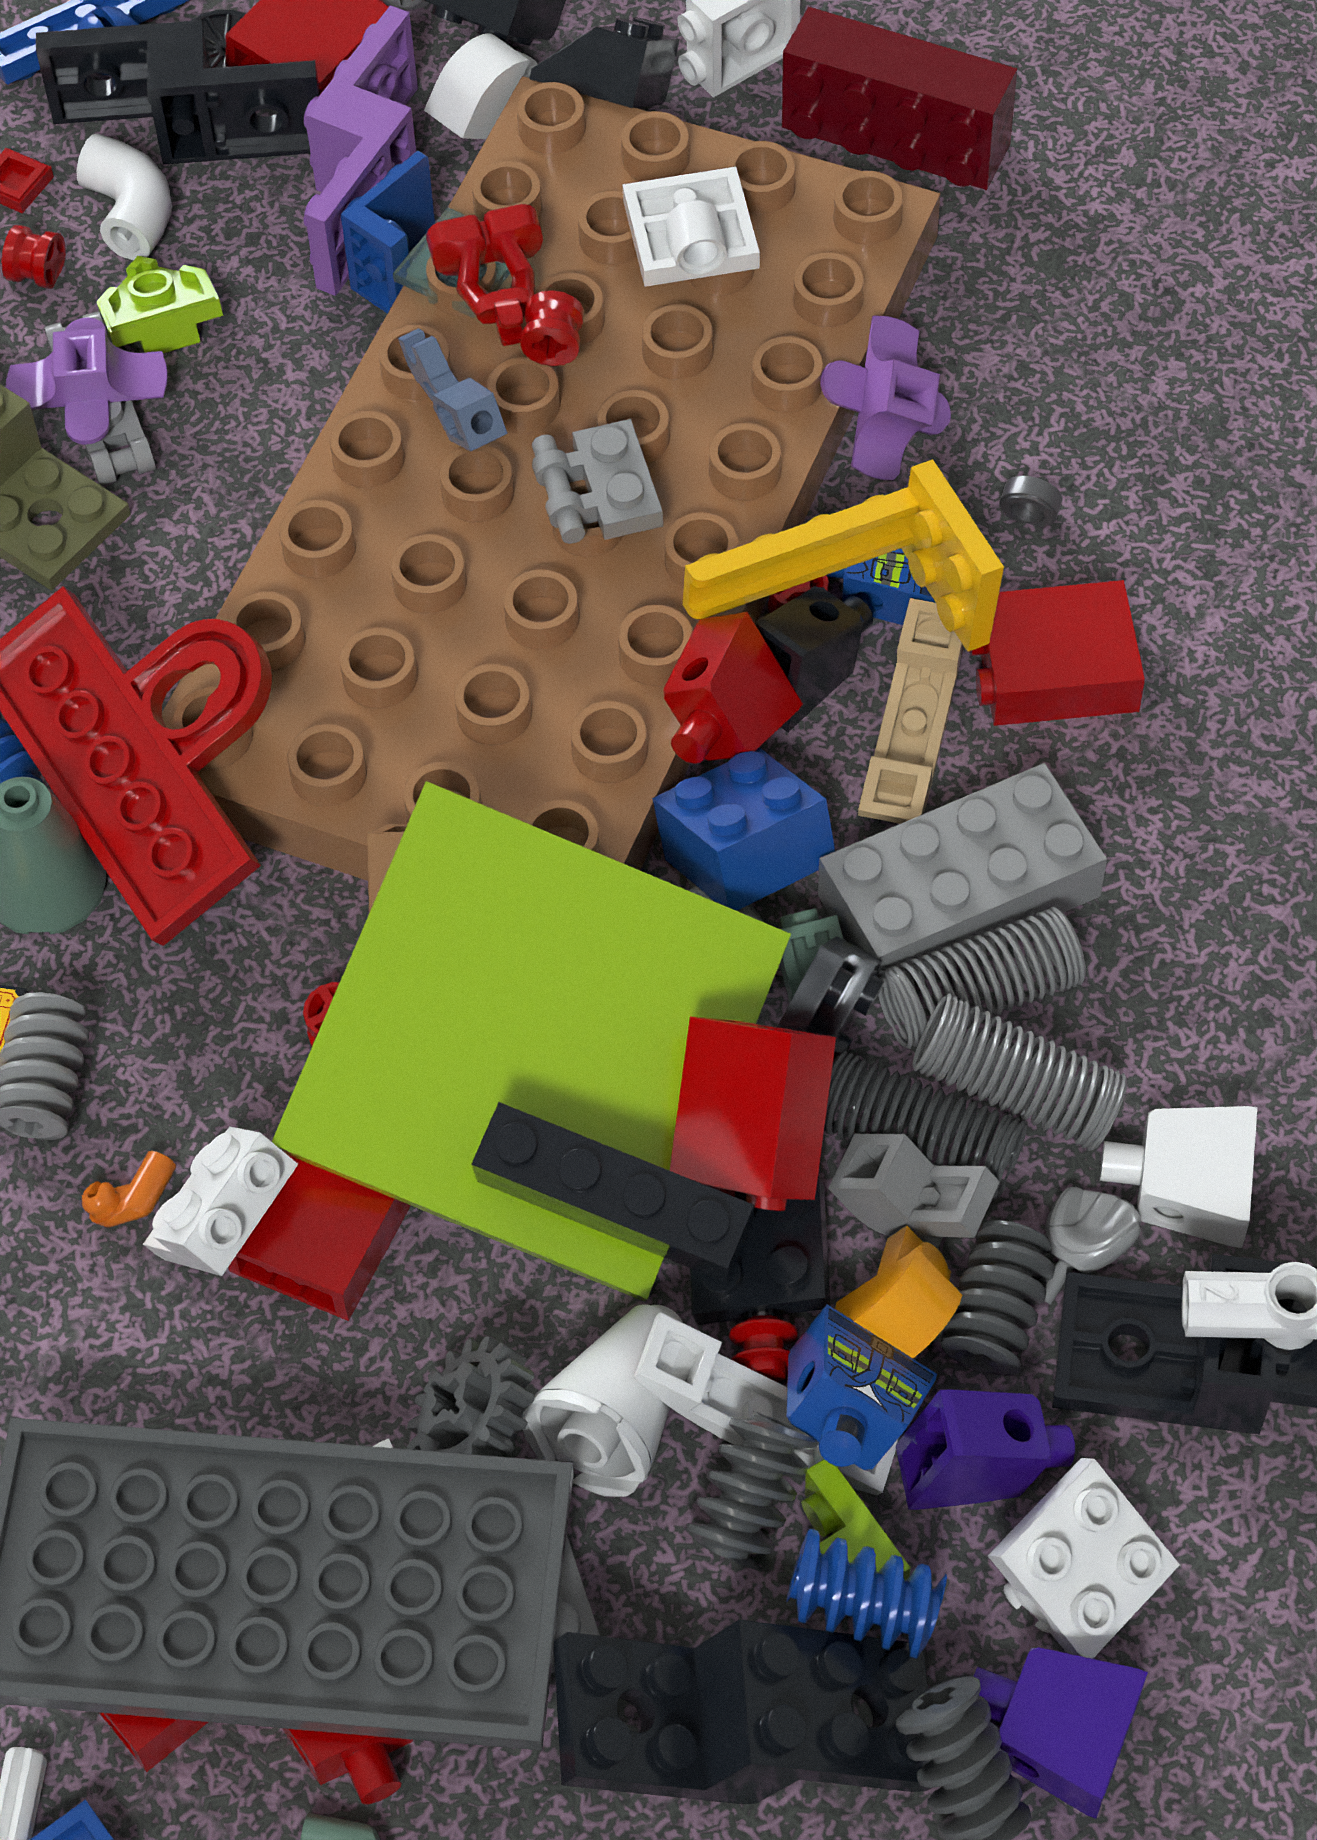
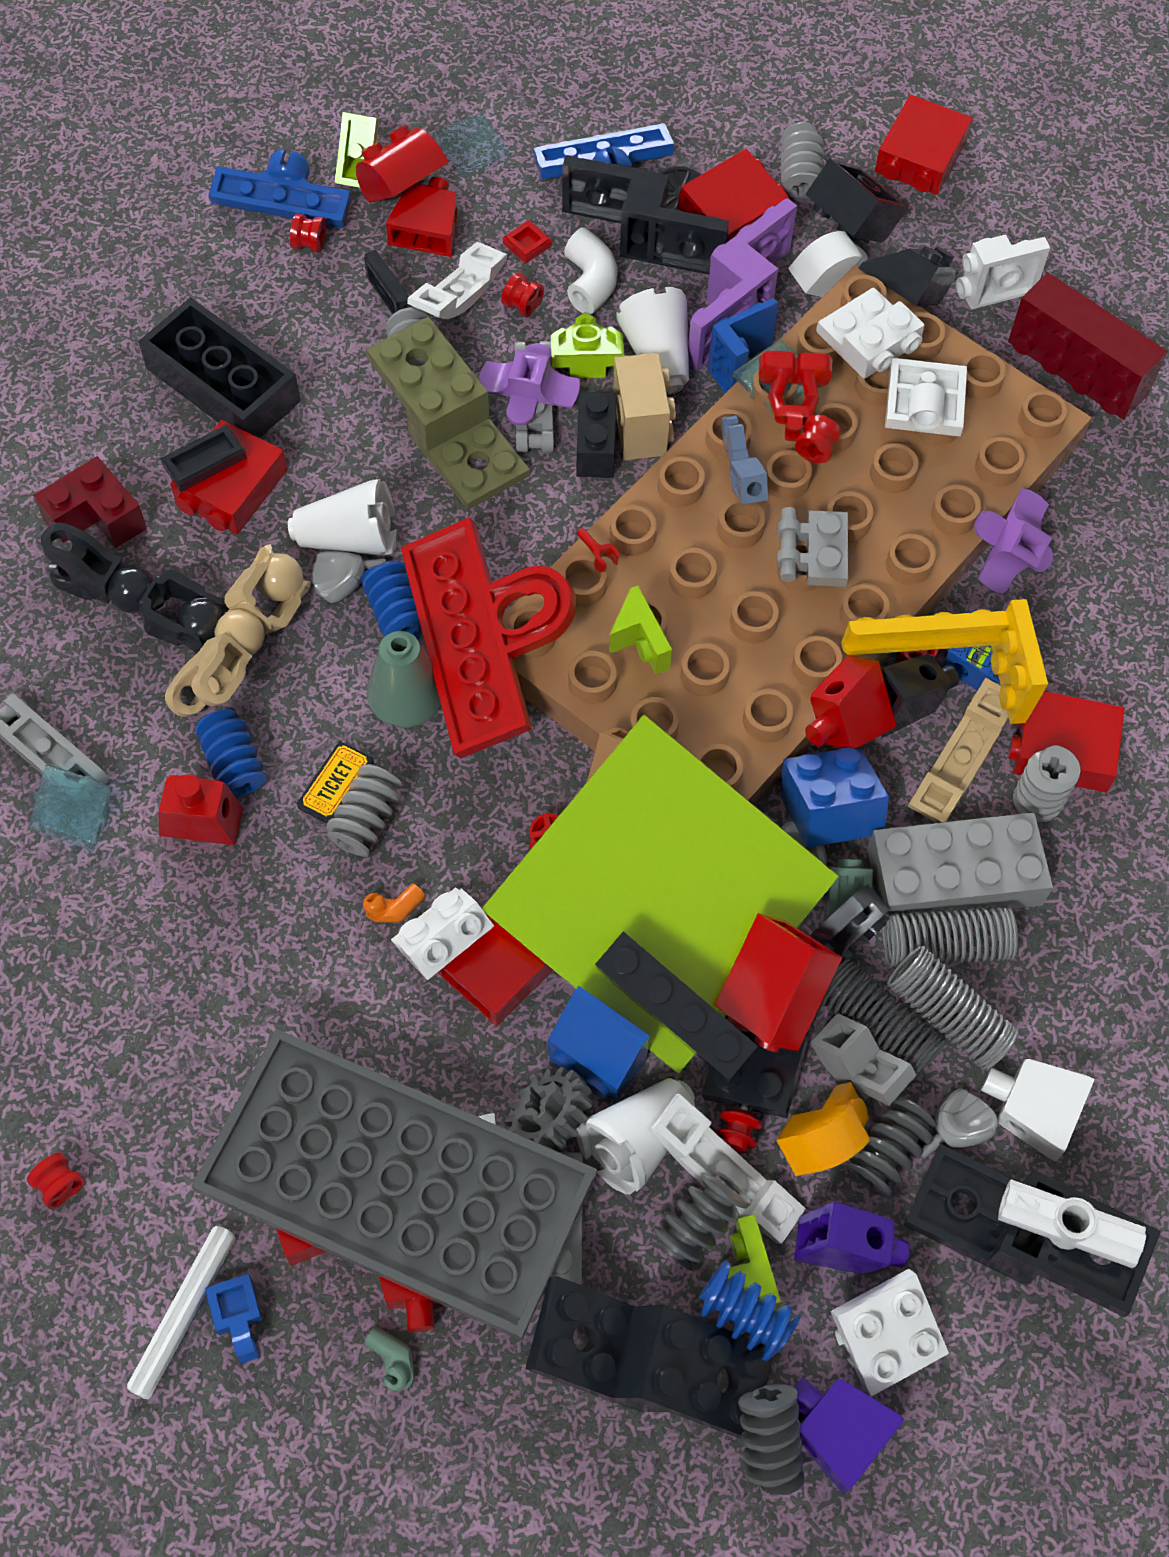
camera: 15 degrees right, 5 degrees up
blue torso [786,1304,937,1470] -> none
flat silver tile [1000,476,1063,527] -> none
none -> blue slope [547,986,650,1101]
none -> black brick [576,391,616,478]
none -> red hand [577,528,619,572]
none -> lime slope [609,585,672,675]
none -> tan brick [613,353,676,460]
none -> white cone [616,287,689,395]
none -> white plate [816,287,925,379]
none -> light grey piece [1012,745,1081,823]

